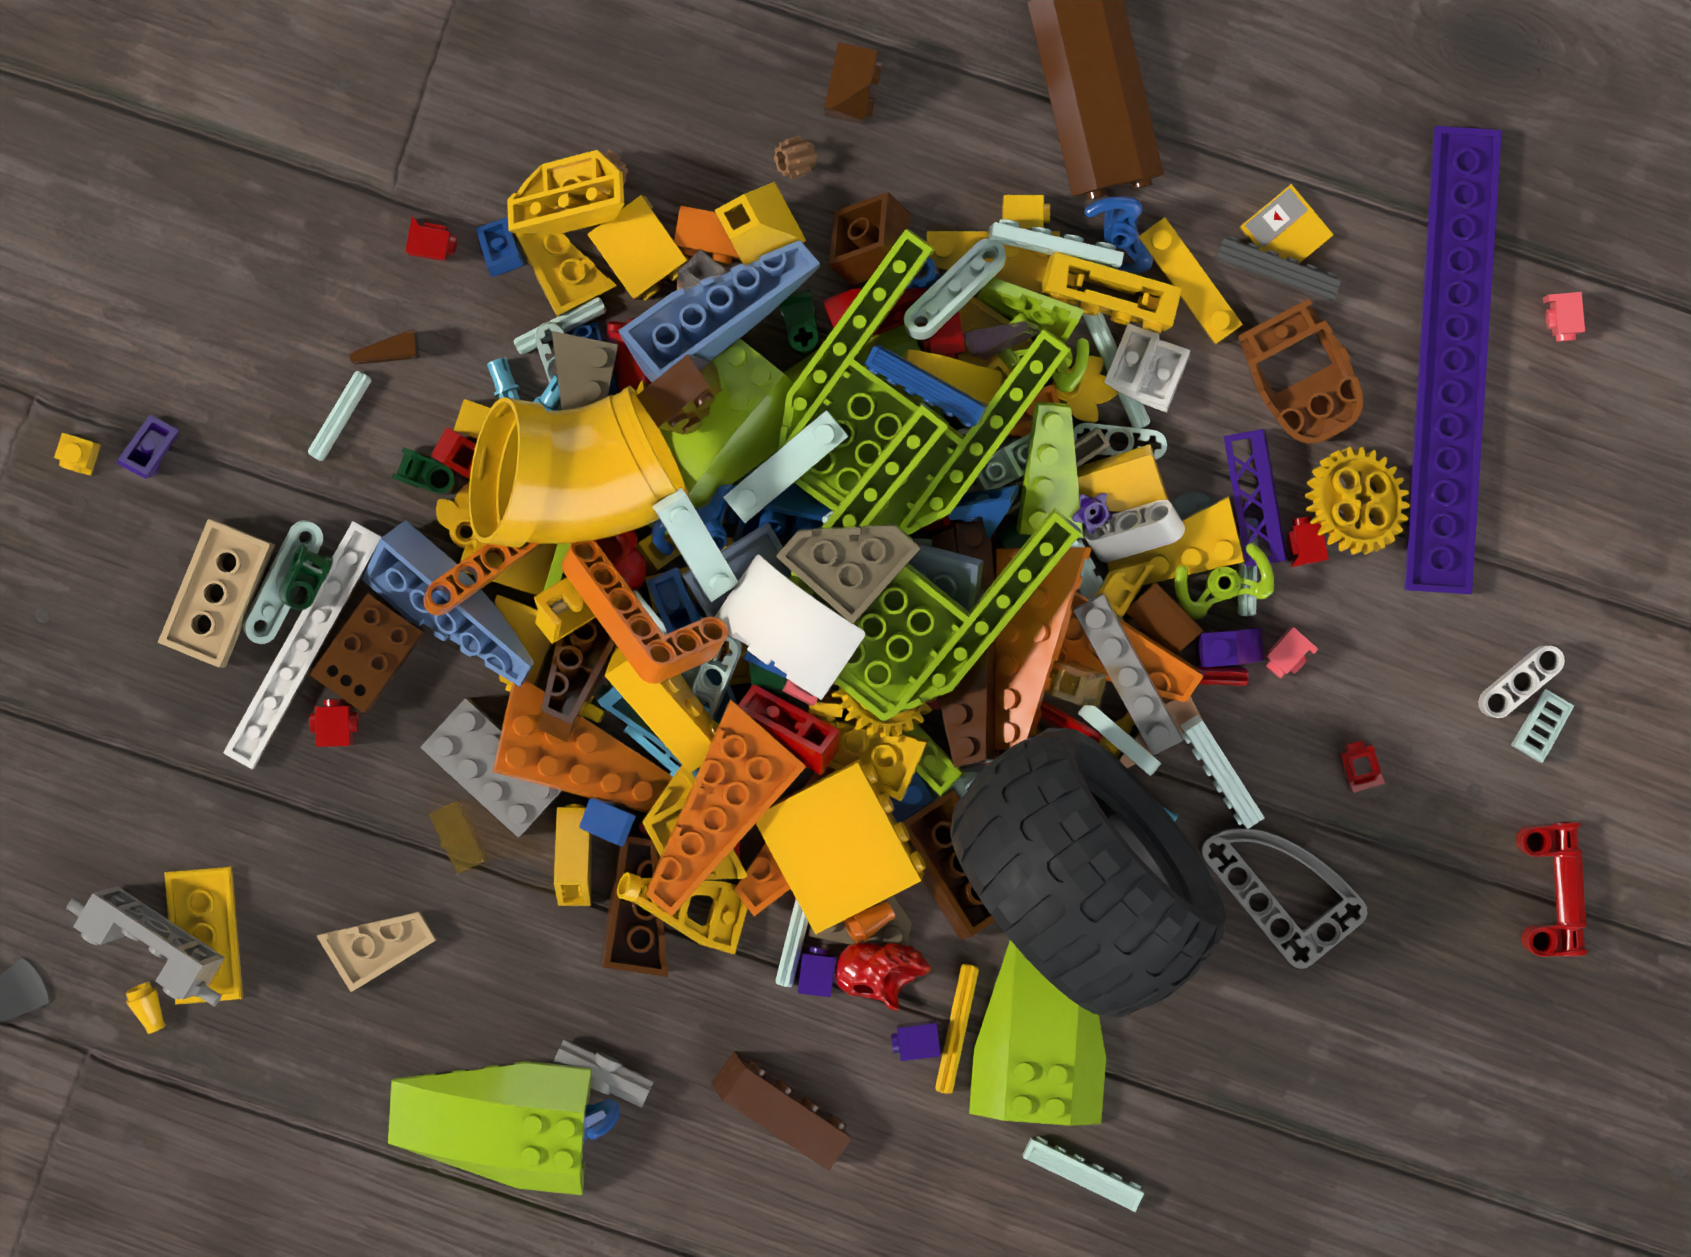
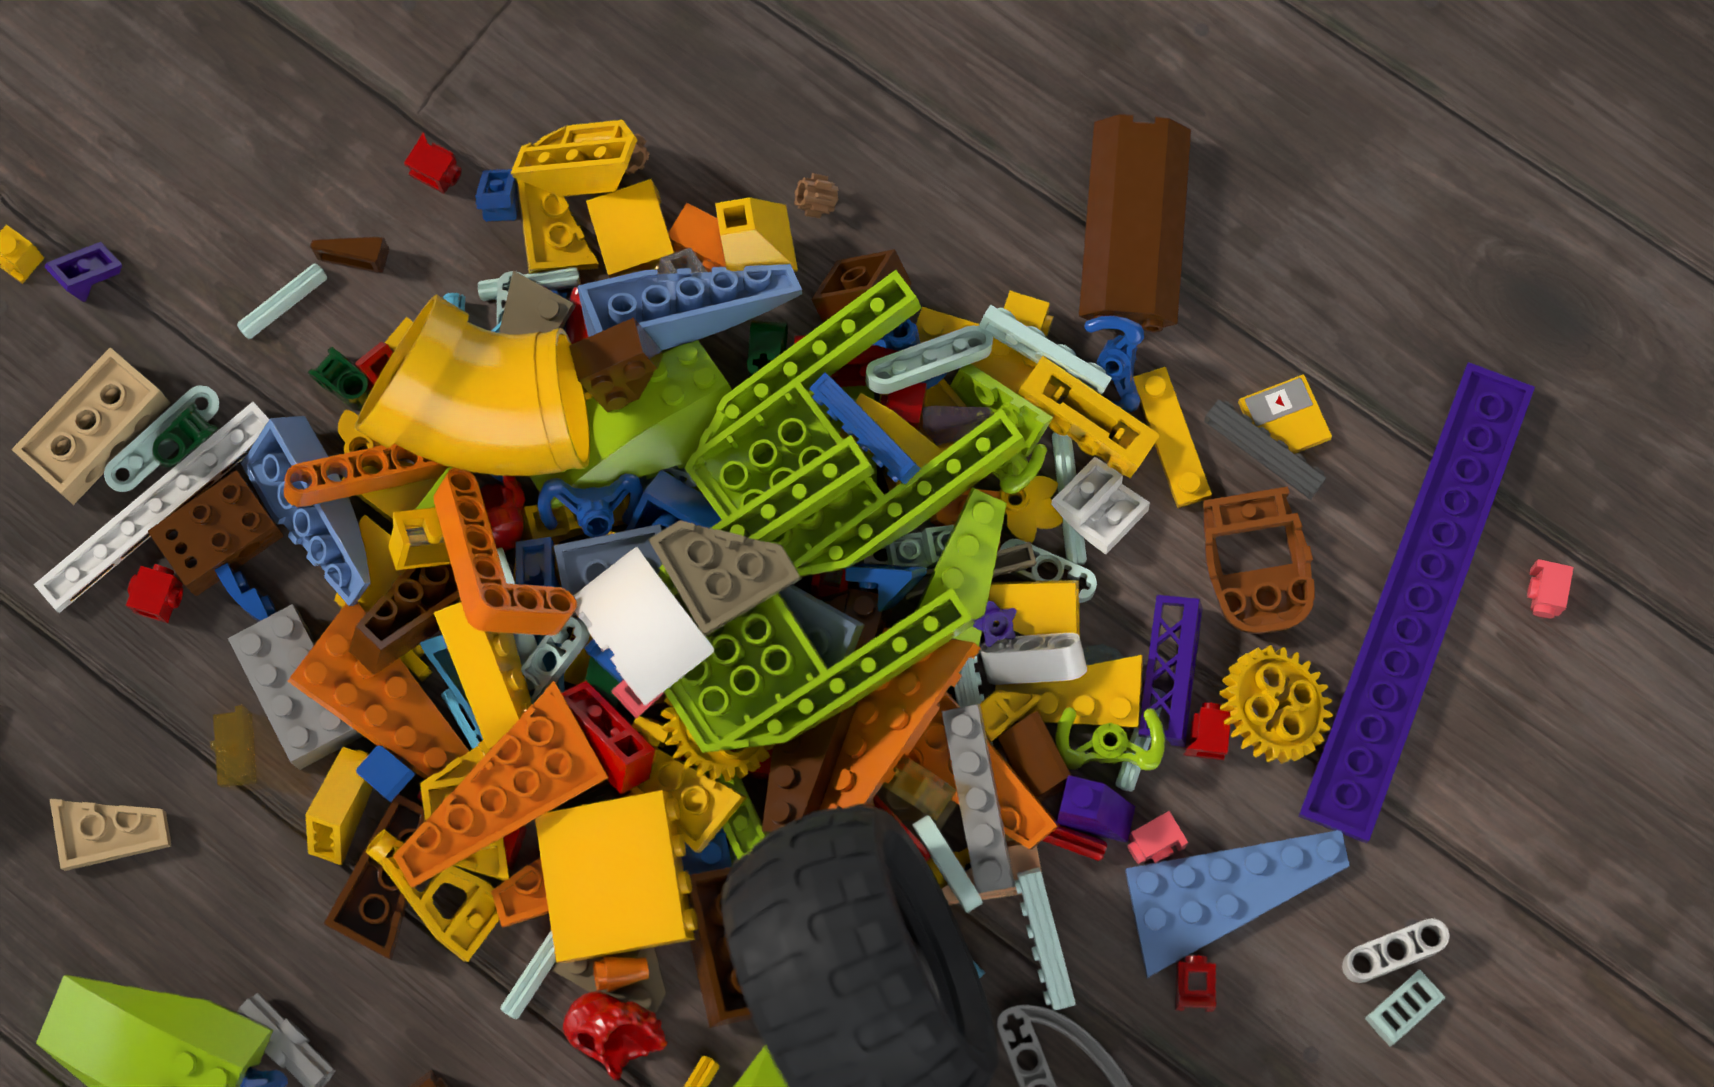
camera: 25 degrees right, 15 degrees down
light aqua plate [652,488,739,602] -> none
light aqua plate [723,410,849,523] -> none
dark purple brick [798,946,836,998] -> none
reddish brown slope [824,42,883,124] -> none
none -> blue slope [215,563,277,622]
none -> medium blue wing [1125,831,1350,978]

